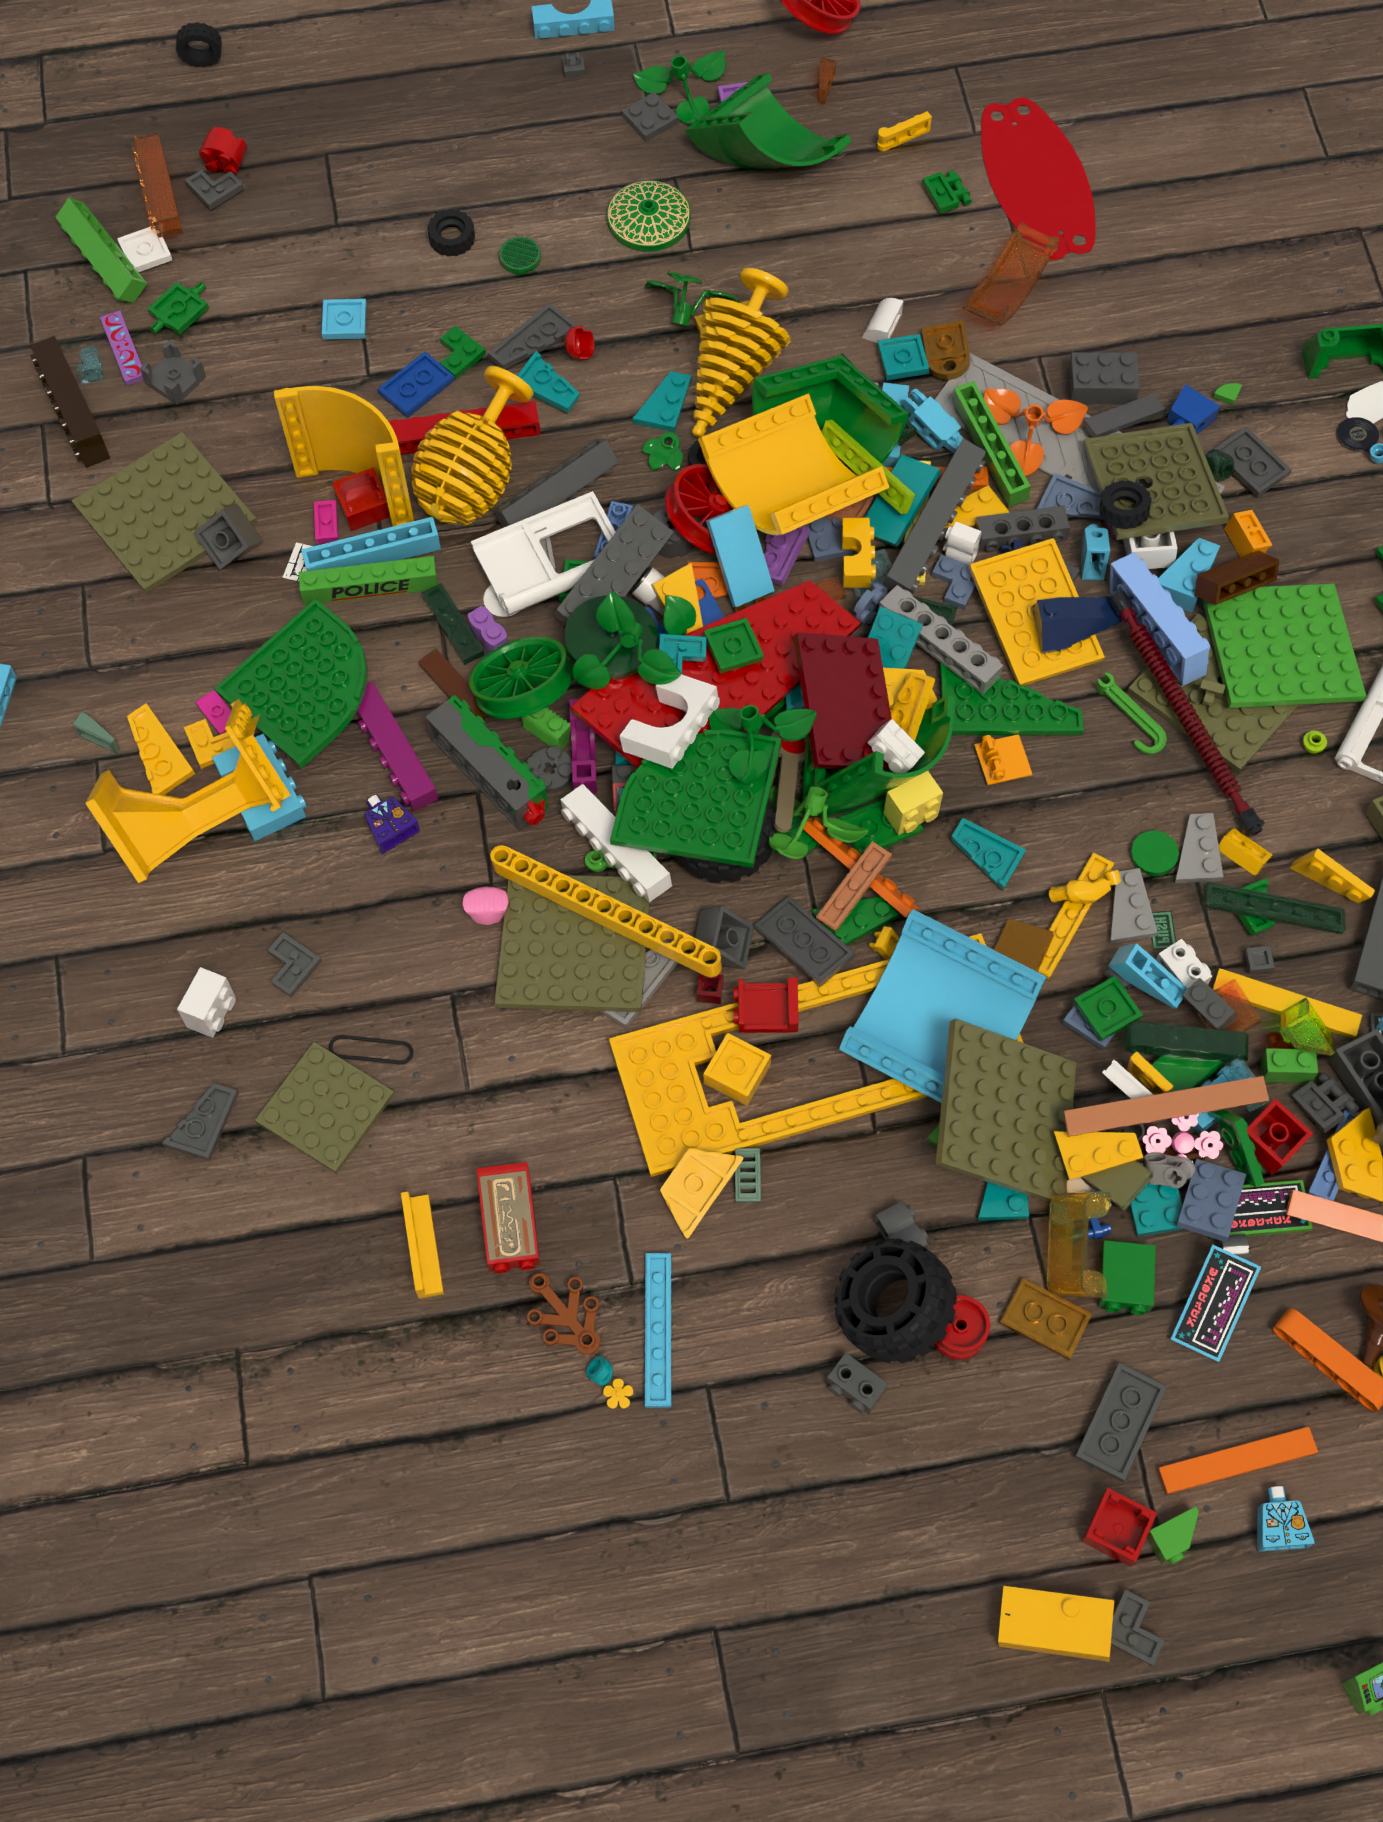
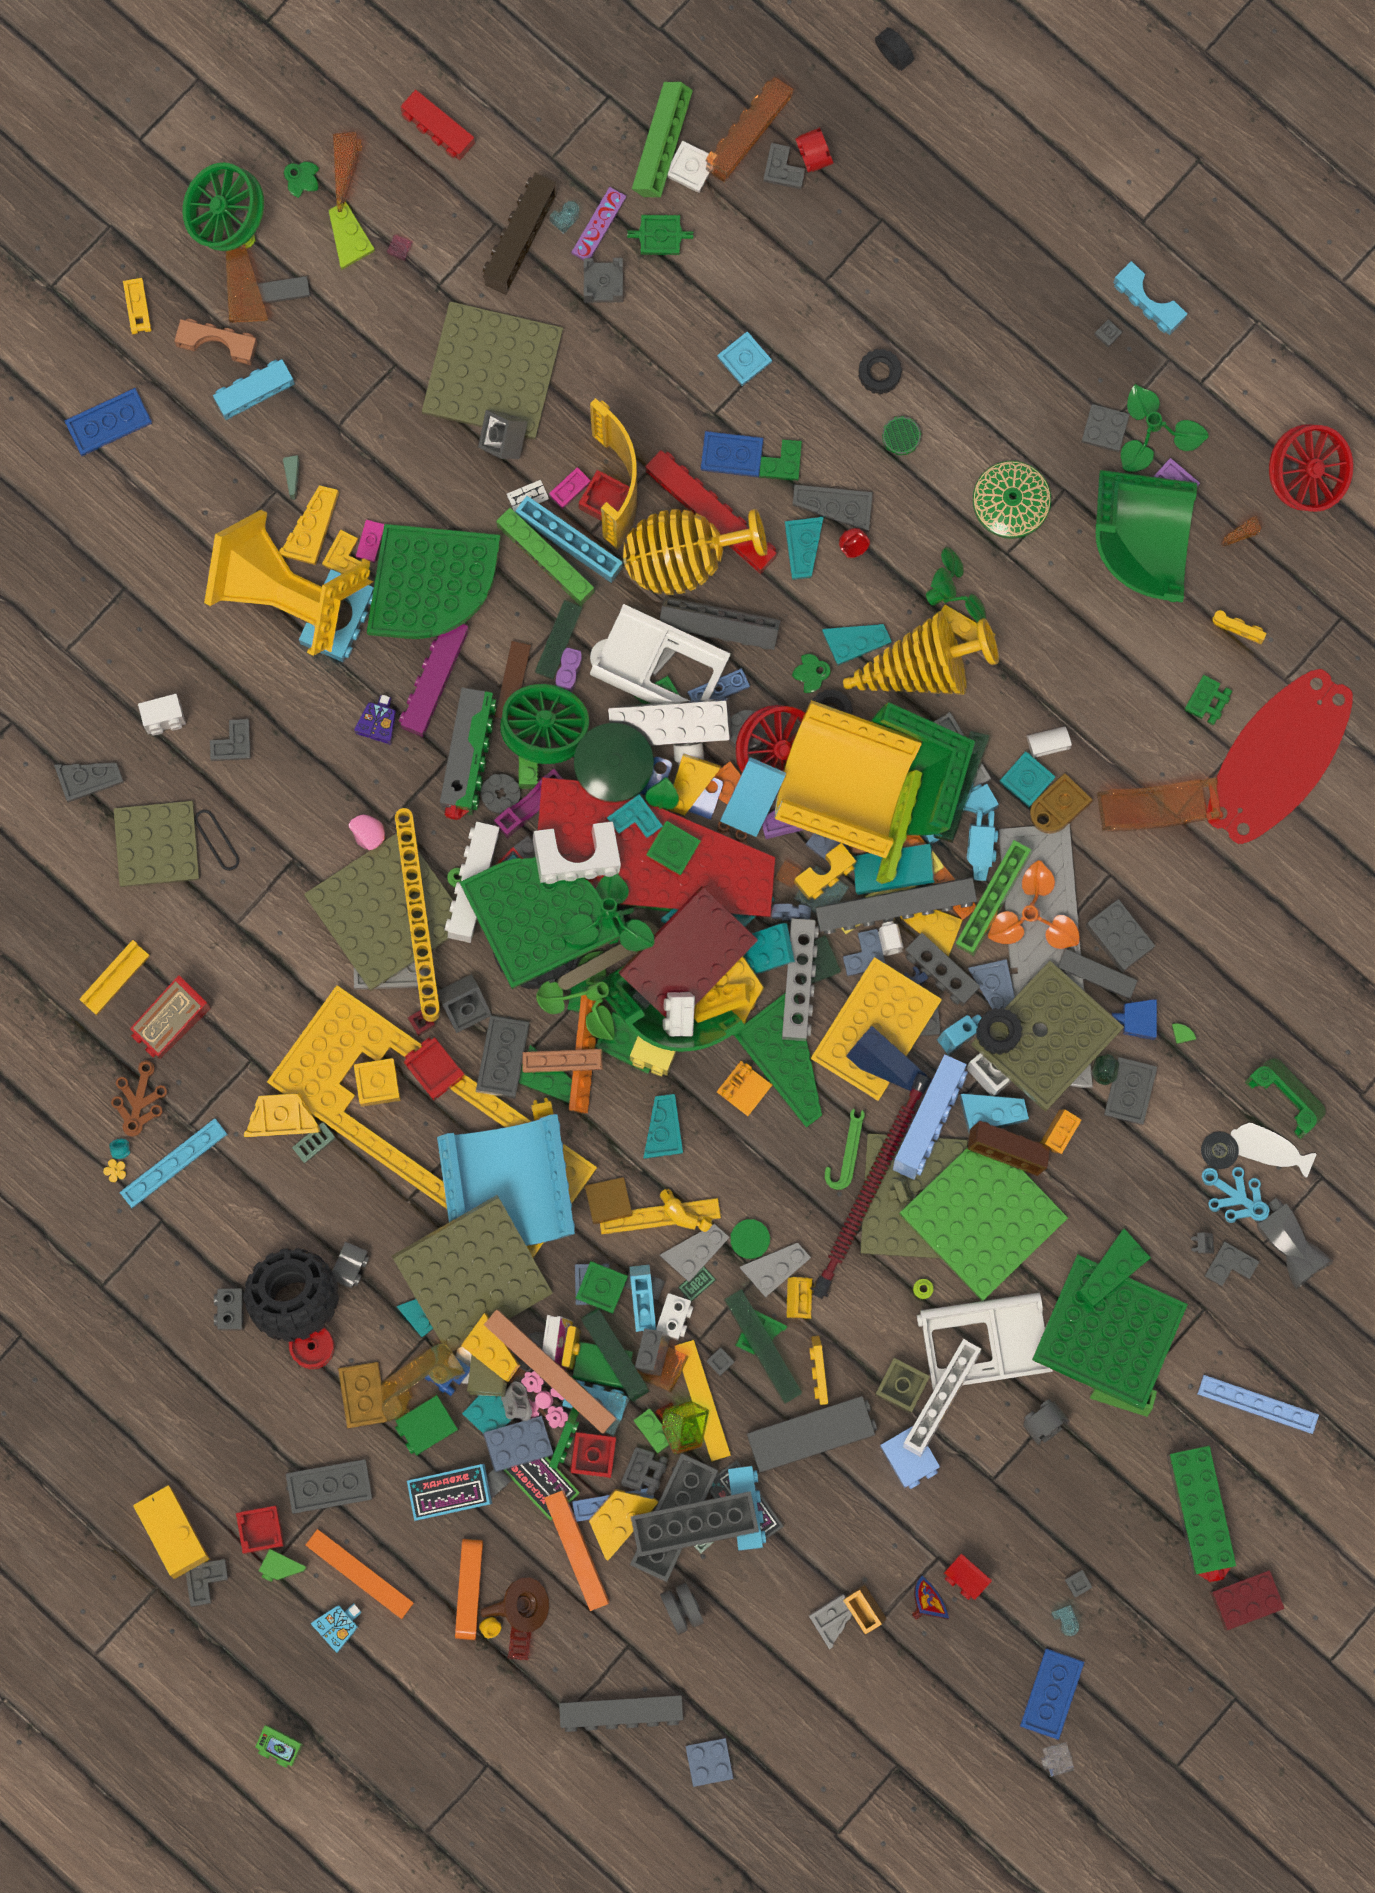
camera: 50 degrees right, 15 degrees up
green plant [572,591,682,689] -> none

